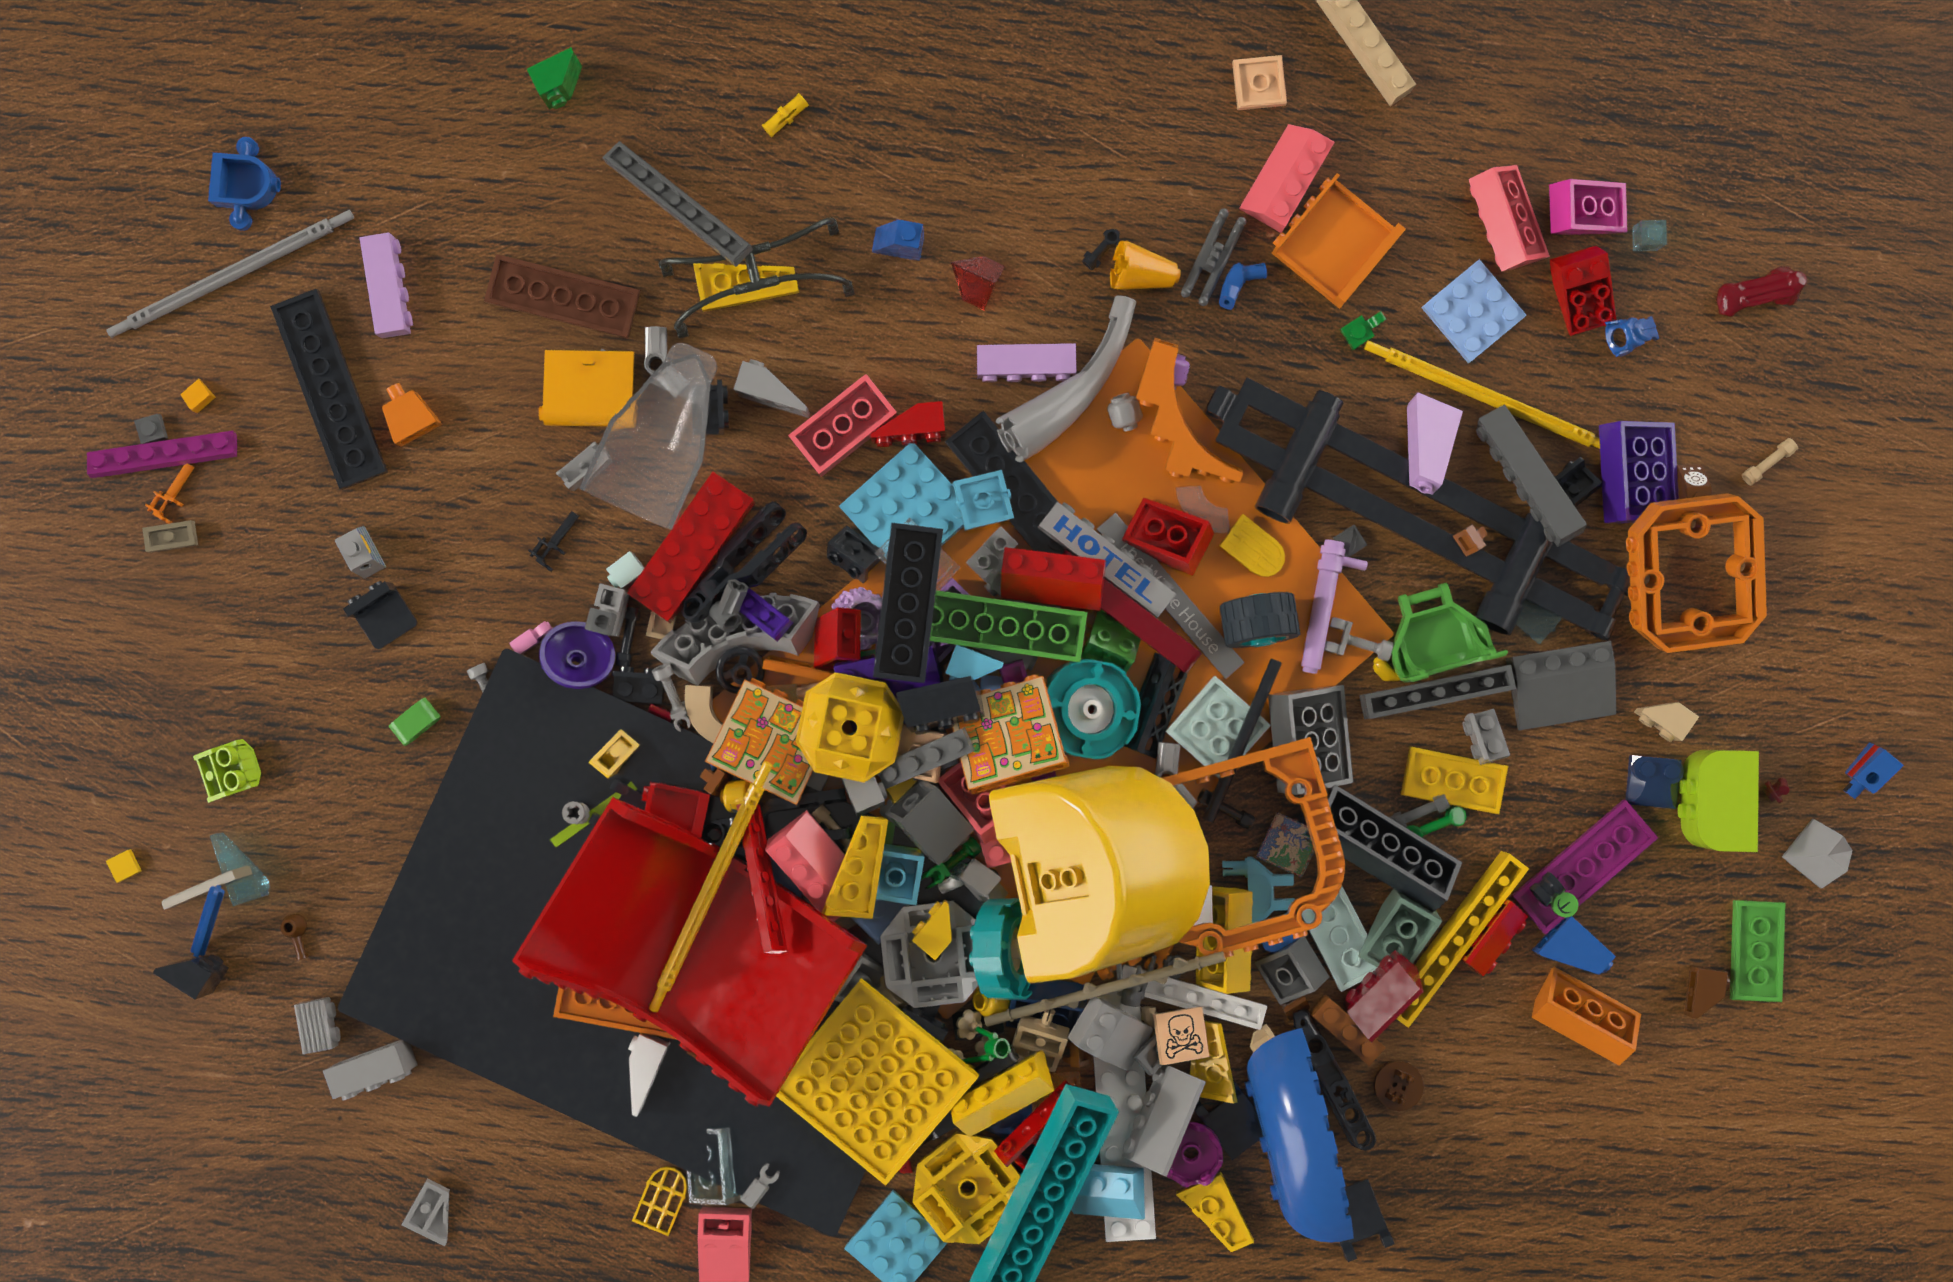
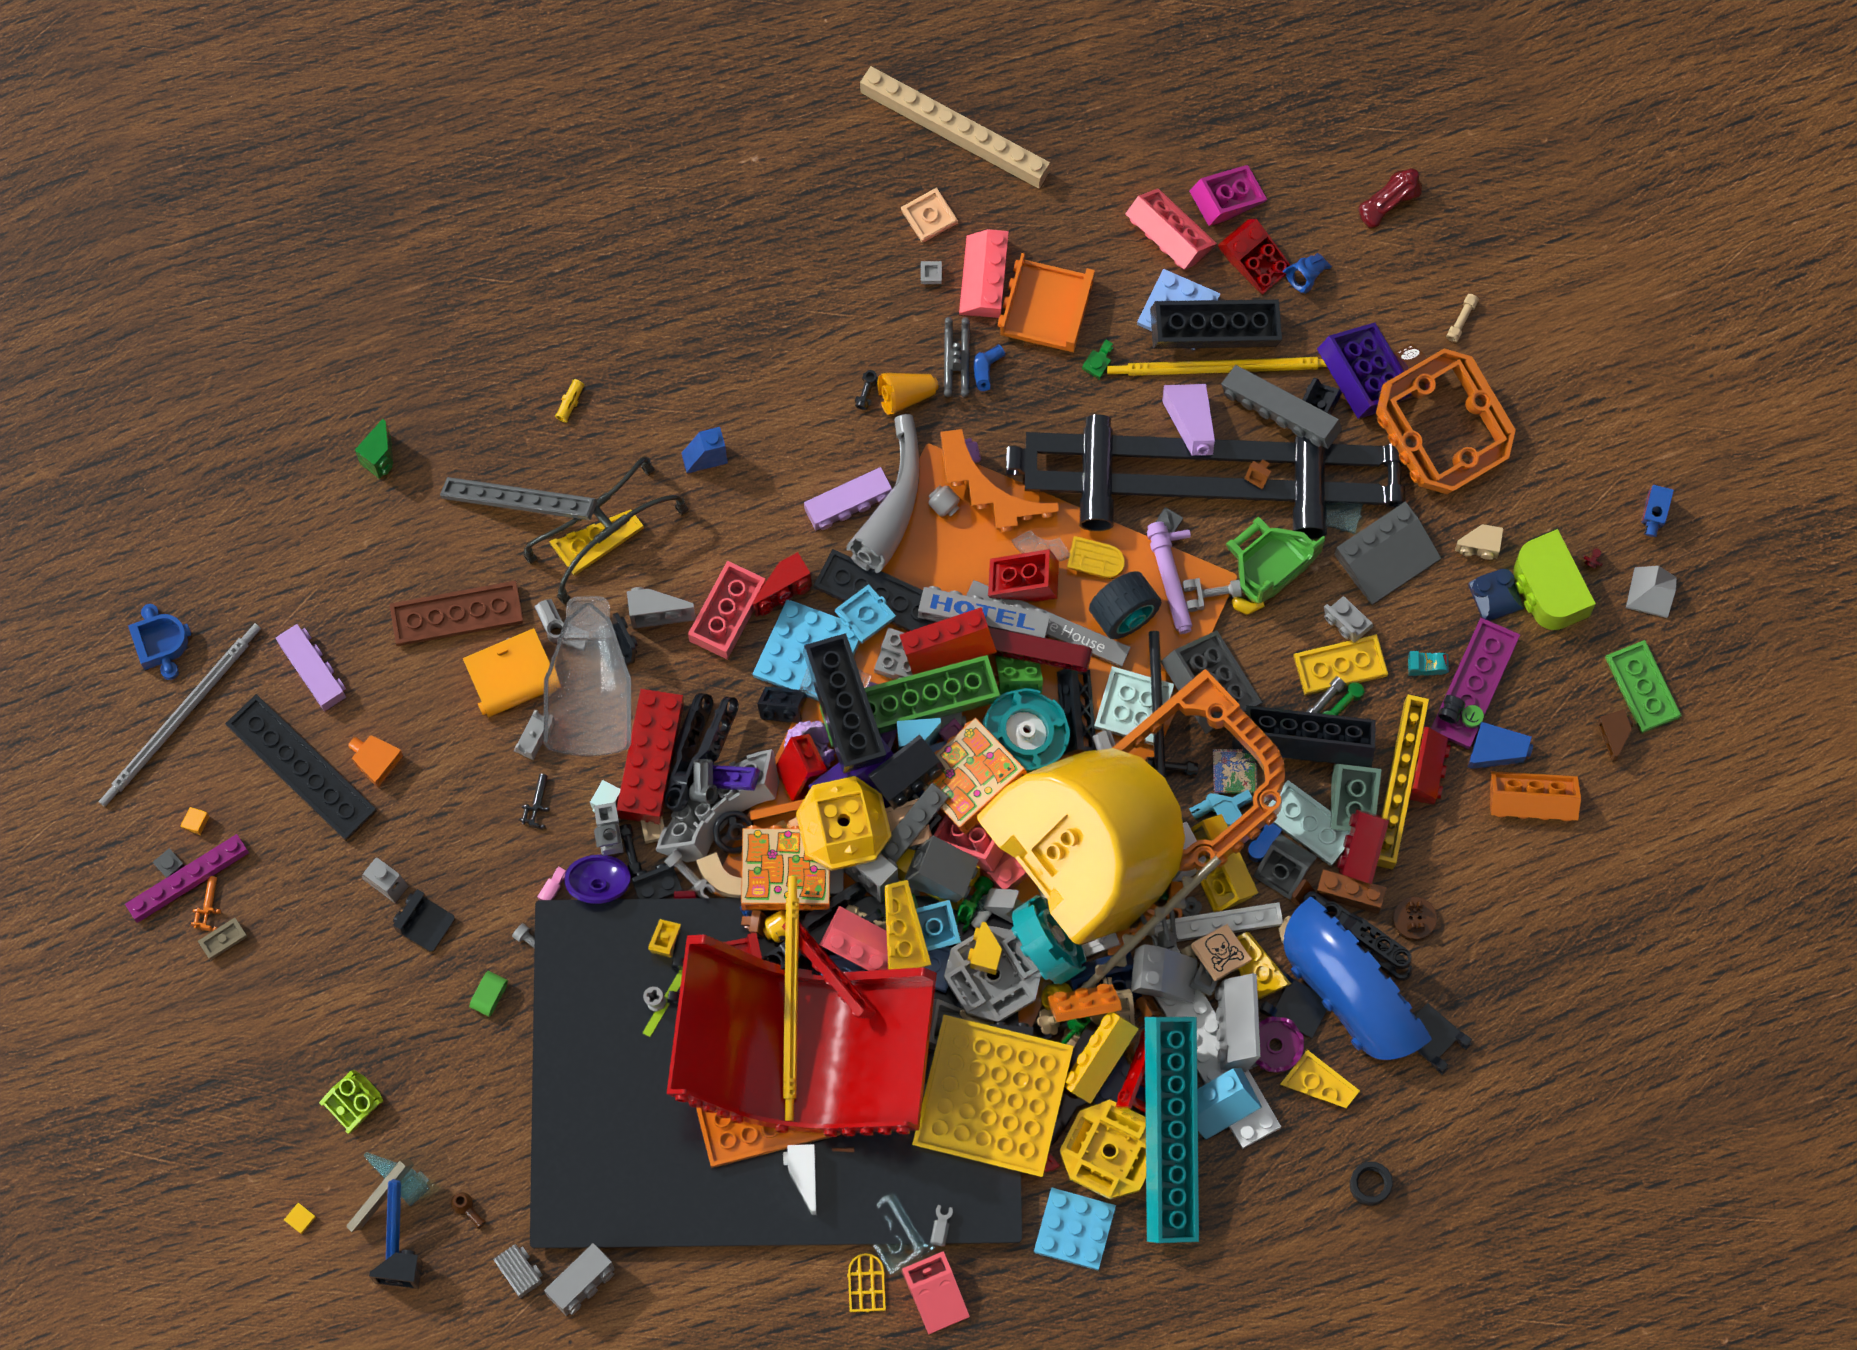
camera: 20 degrees left, 15 degrees down
clear red slope [951,256,1005,311] -> none
dark grey brick [1359,665,1516,719] -> none
clear light blue brick [1632,220,1667,251] -> none
none -> light grey plate [921,261,942,284]
none -> orange plate [1048,984,1122,1022]
none -> black brick [1150,299,1282,349]
none -> teal leg [1408,651,1449,676]

